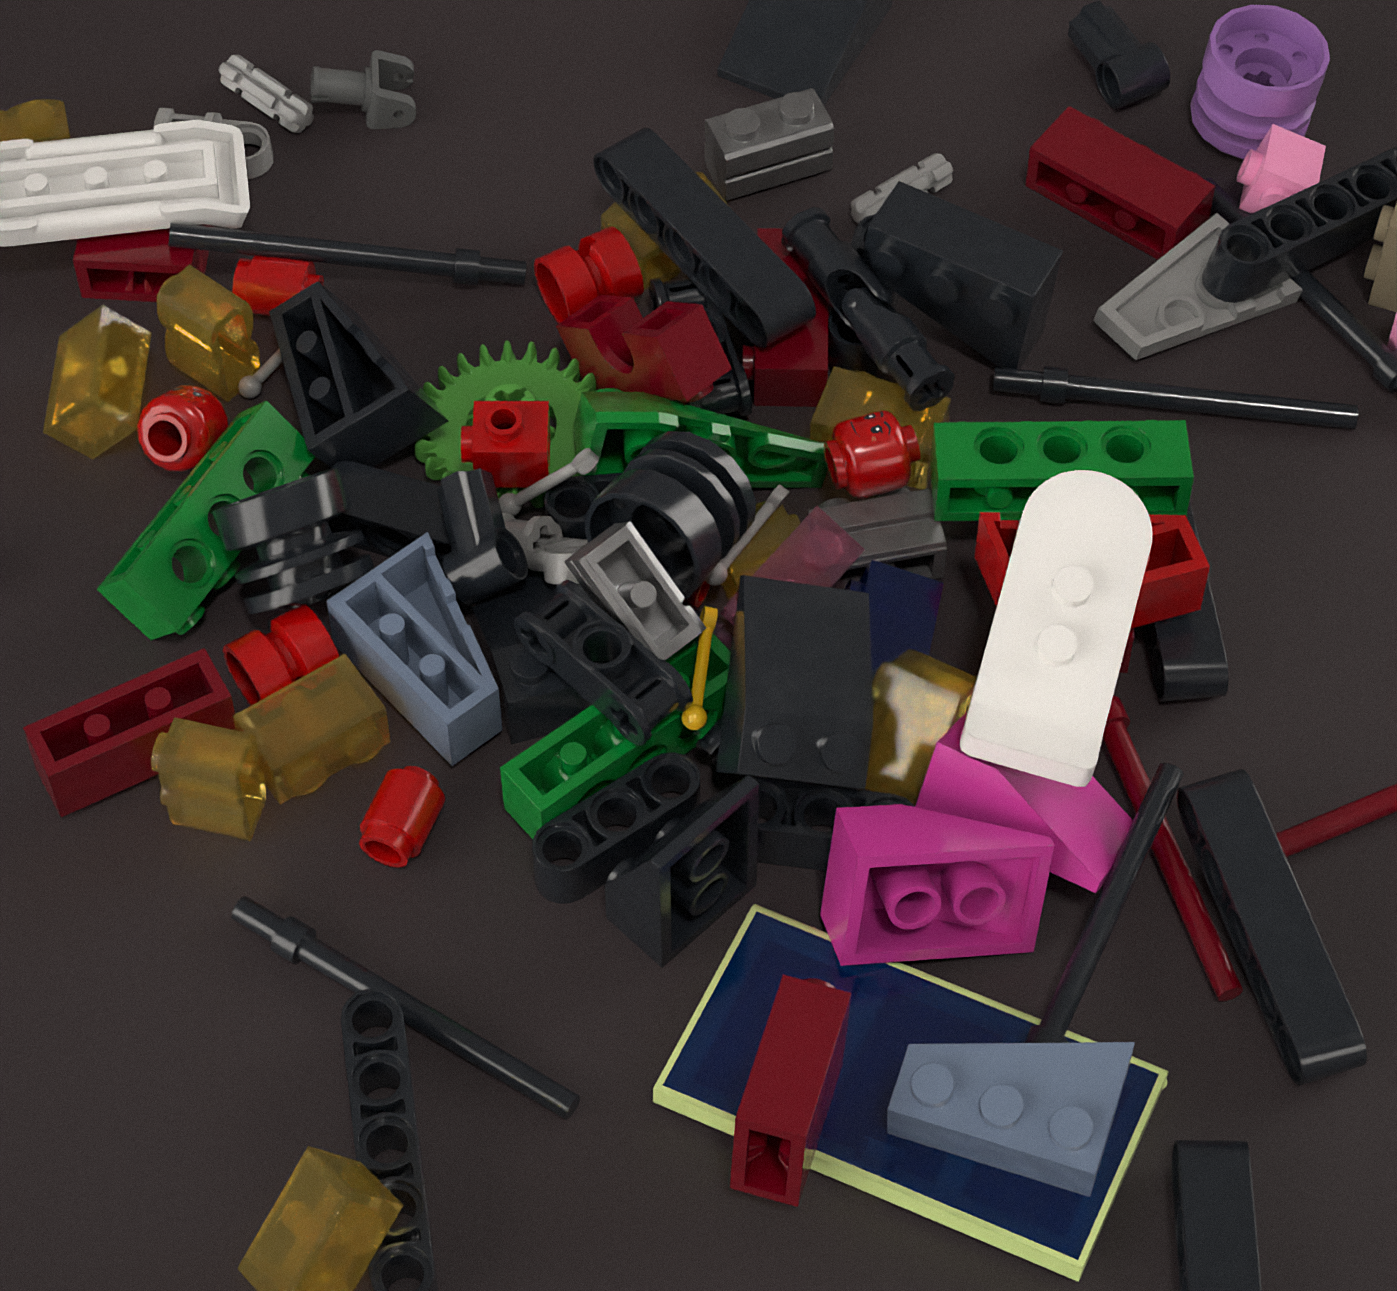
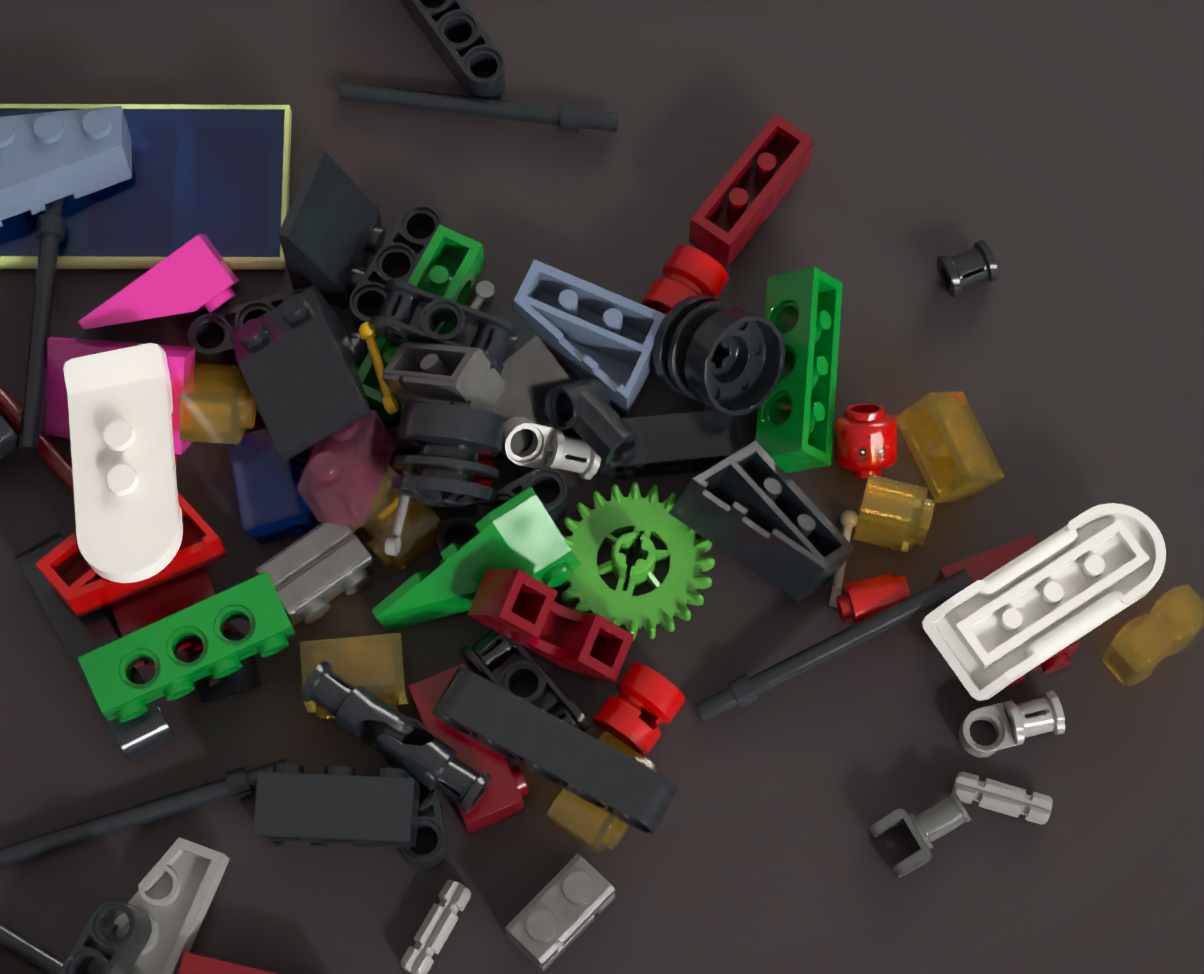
camera: 155 degrees right, 15 degrees up
clear yellow brick [151,717,266,841] -> none
clear yellow brick [233,654,391,805] -> none
red brick [359,766,446,868] -> none
red brick [461,401,551,488] -> none
light grey hinge [499,448,599,516] -> none
dark red brick [730,975,852,1207] -> none
red head [824,410,921,499] -> none

